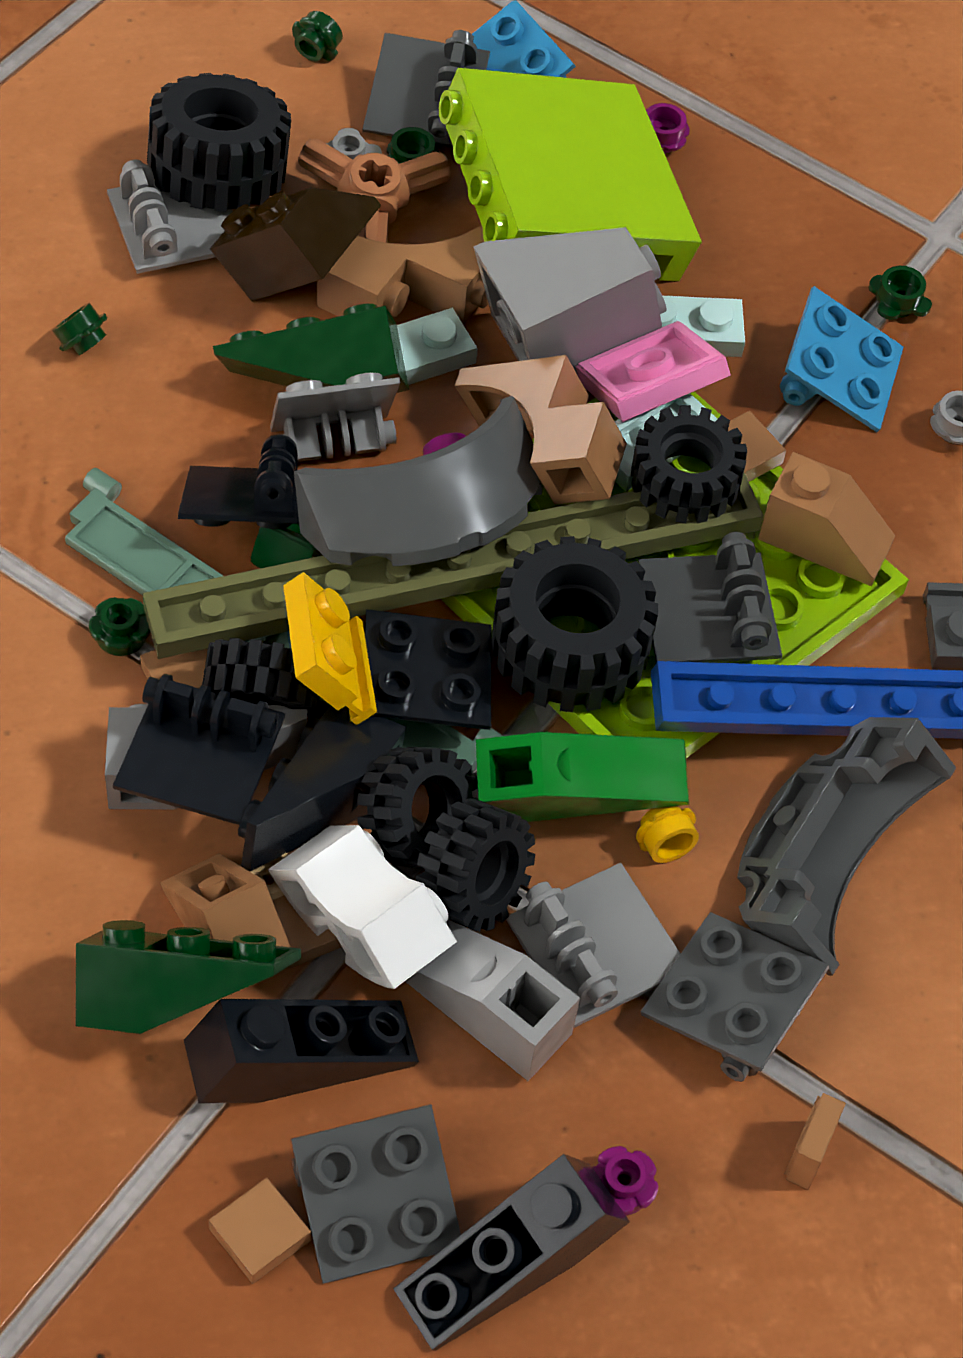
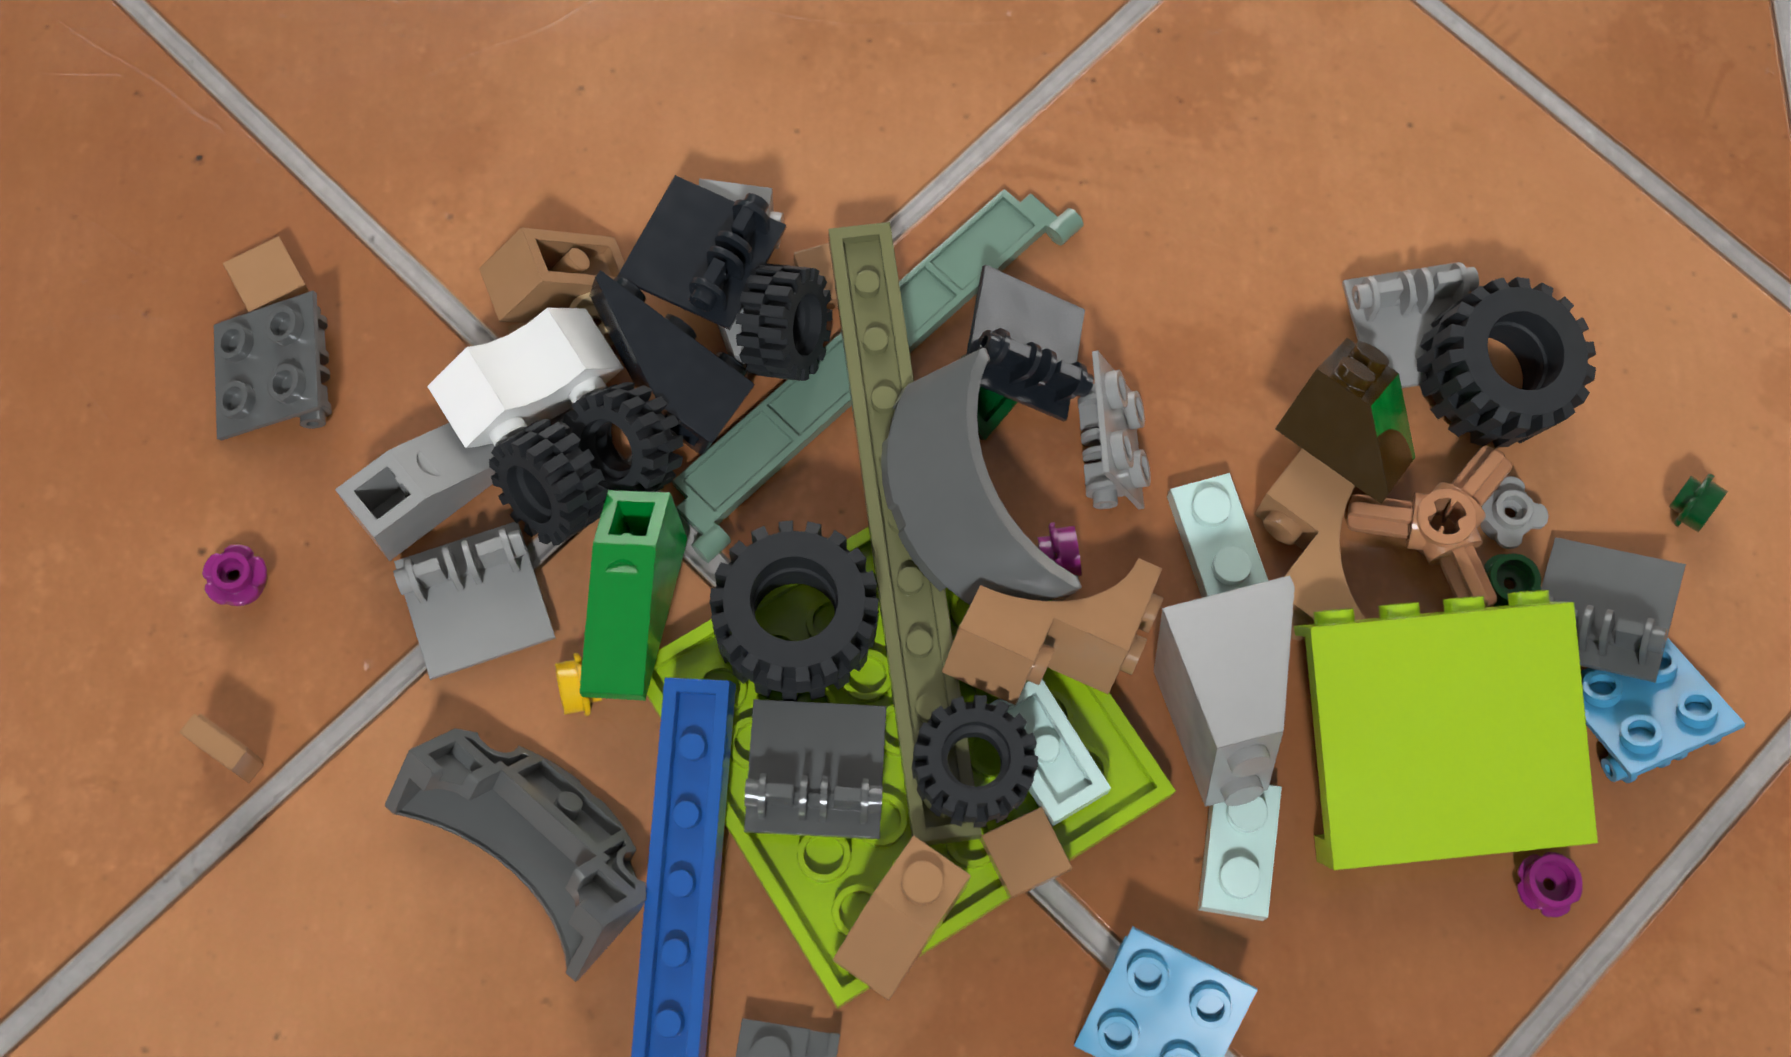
camera: 100 degrees right, 15 degrees up
dark green plate [52,302,107,355] -> none
dark green slope [76,920,301,1034] -> none
dark green plate [89,597,150,656] -> none
black slope [184,999,419,1104] -> none
dark green slope [213,304,409,393] -> none
yellow plate [283,572,377,725] -> none
black hinge [365,609,492,730] -> none
slope [393,1154,630,1351] -> none
bright pink tile [575,321,731,422] -> none
dark grey hinge [640,912,829,1082] -> none

